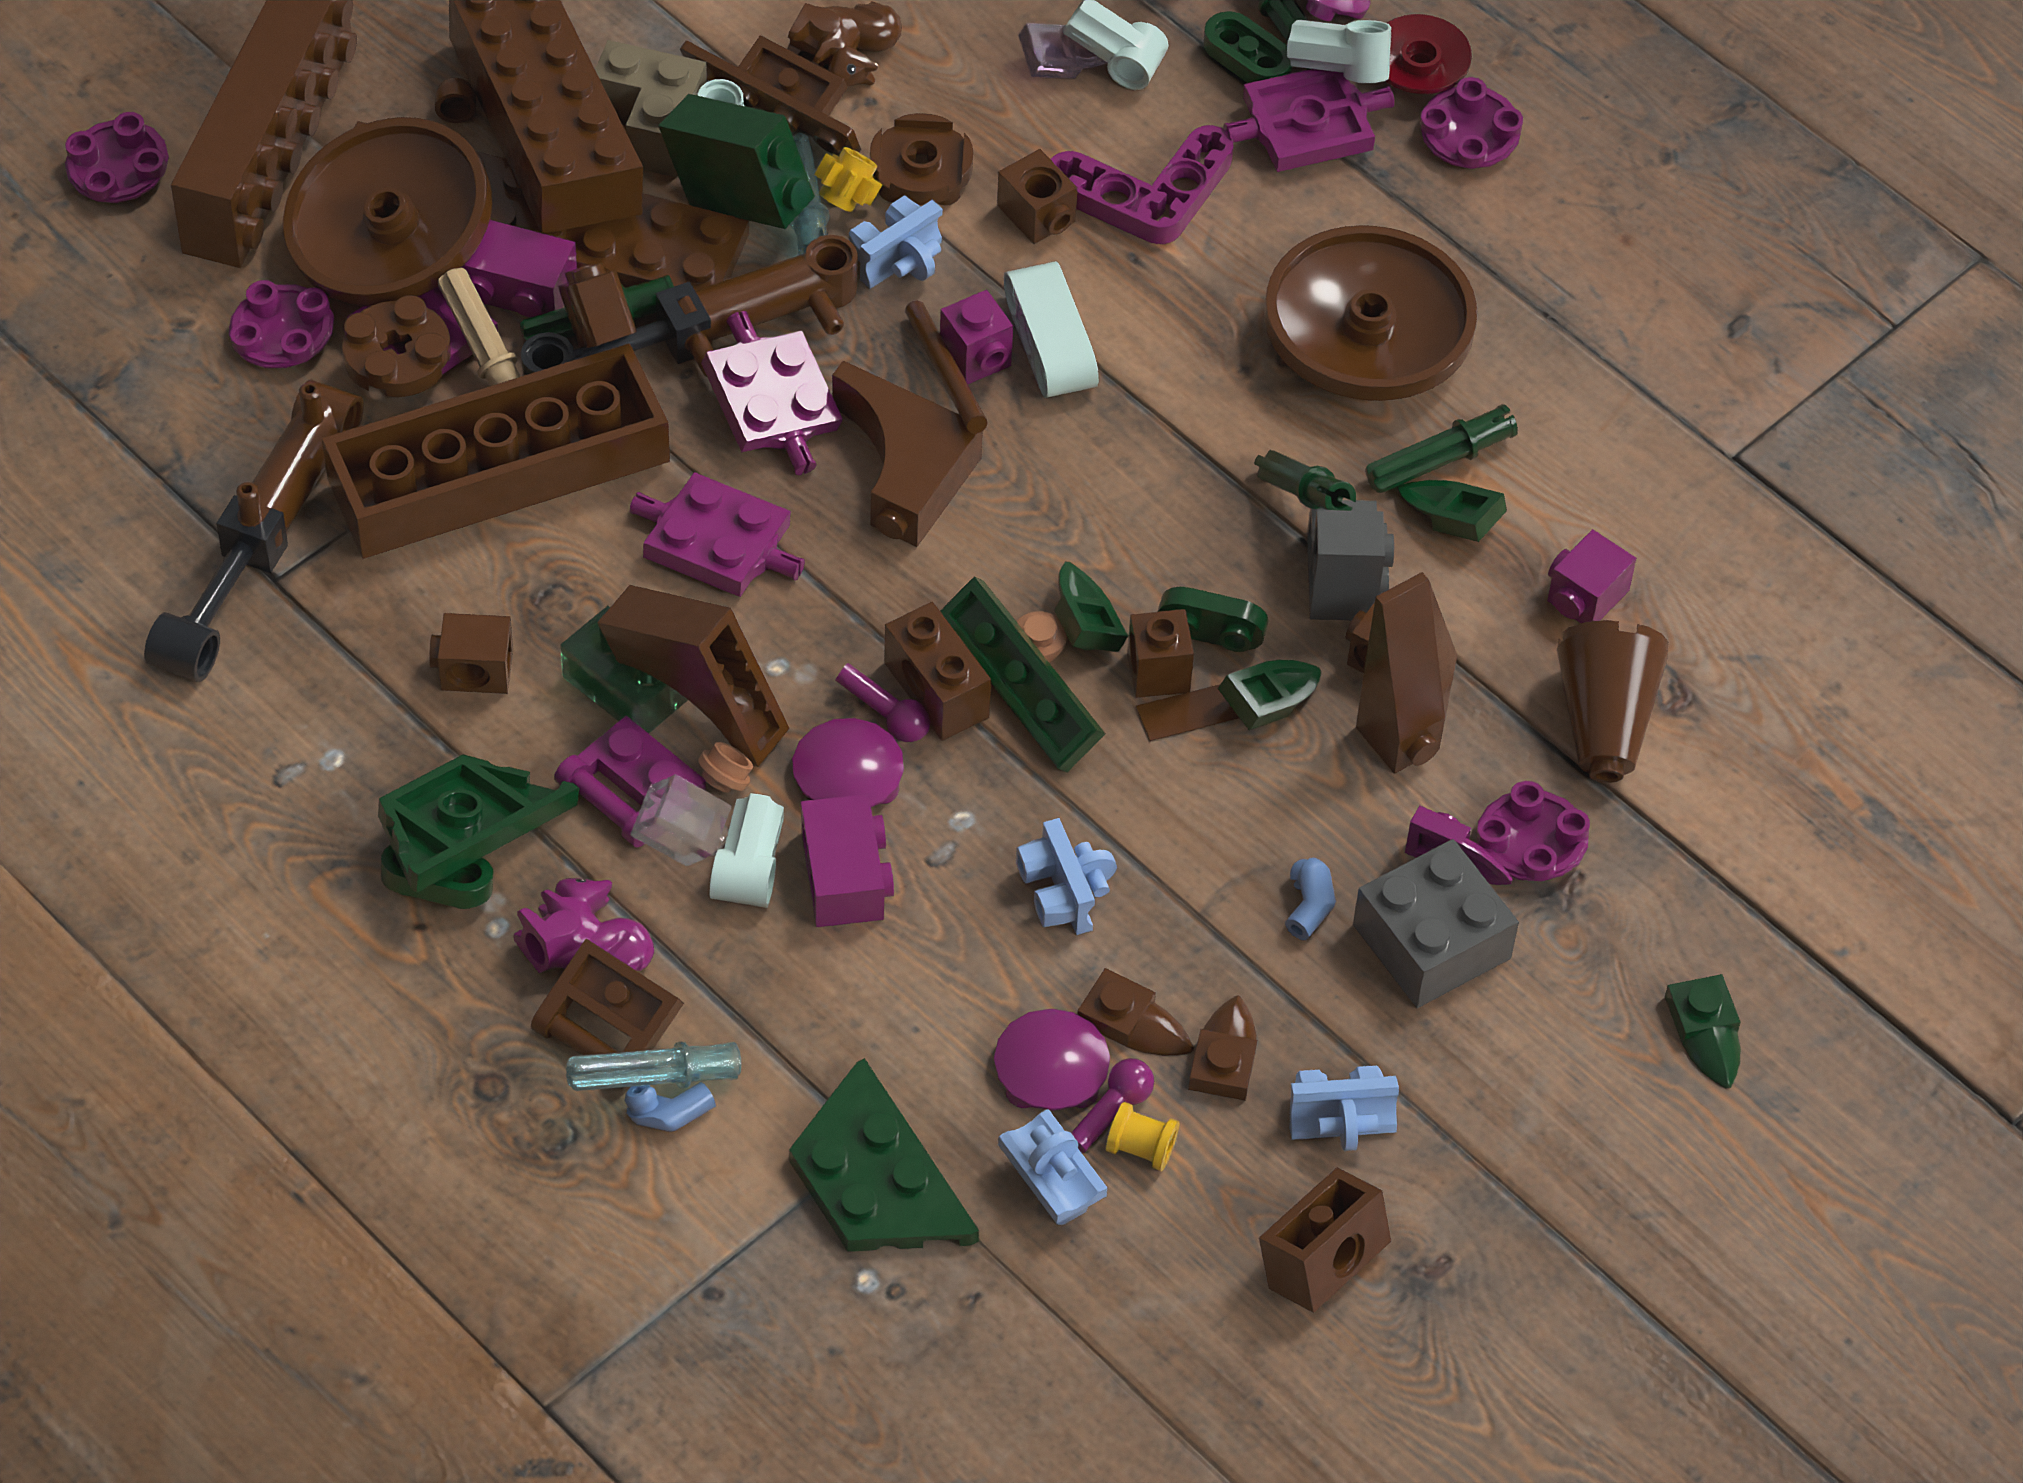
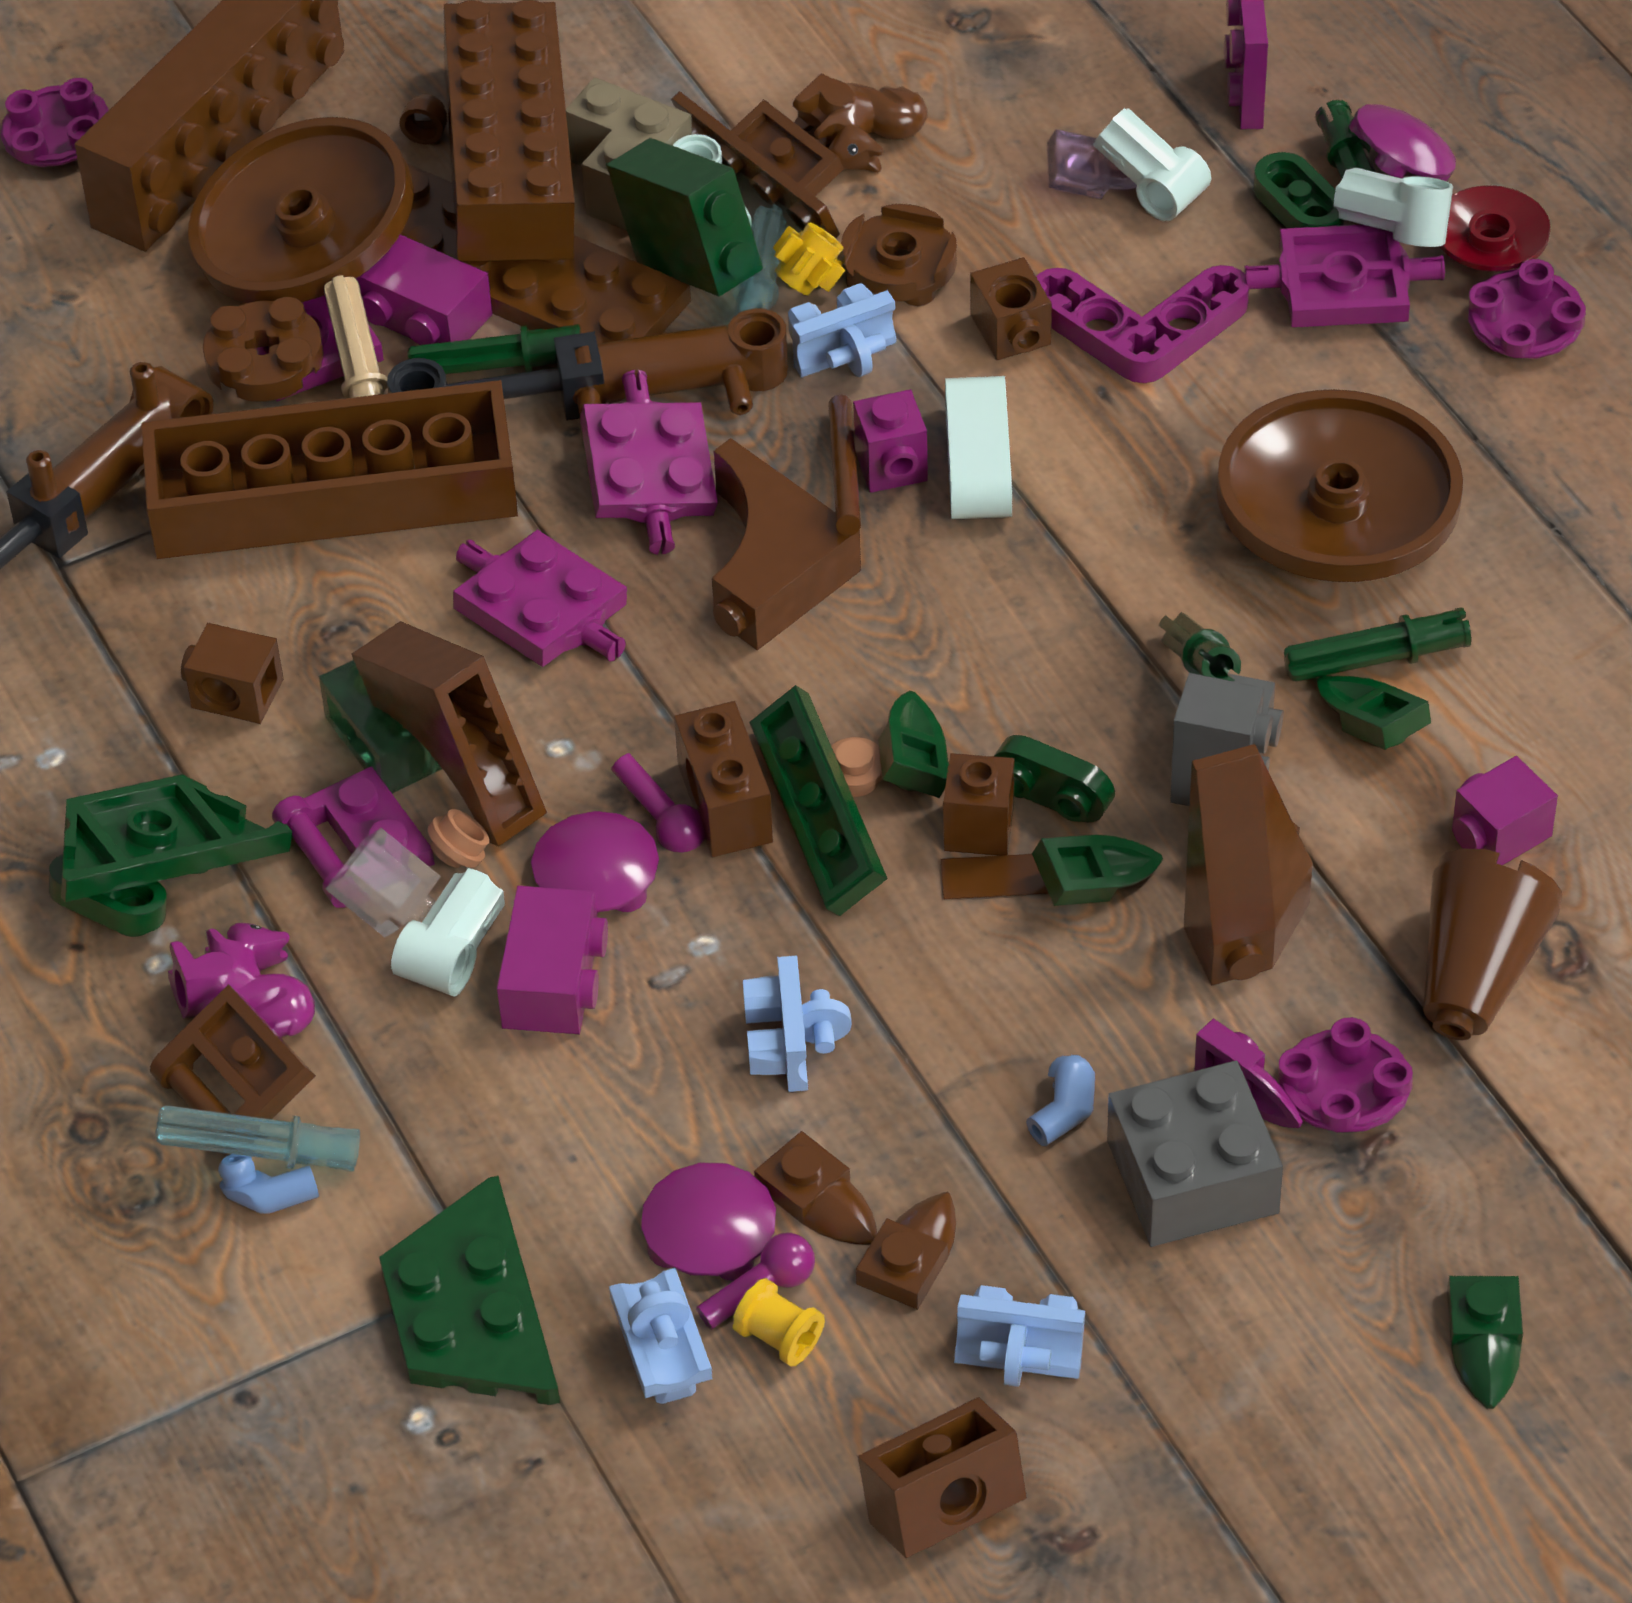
camera: 20 degrees right, 5 degrees down
magenta dish [228,280,334,368] -> none
reddish brown brick [558,263,637,348] -> none

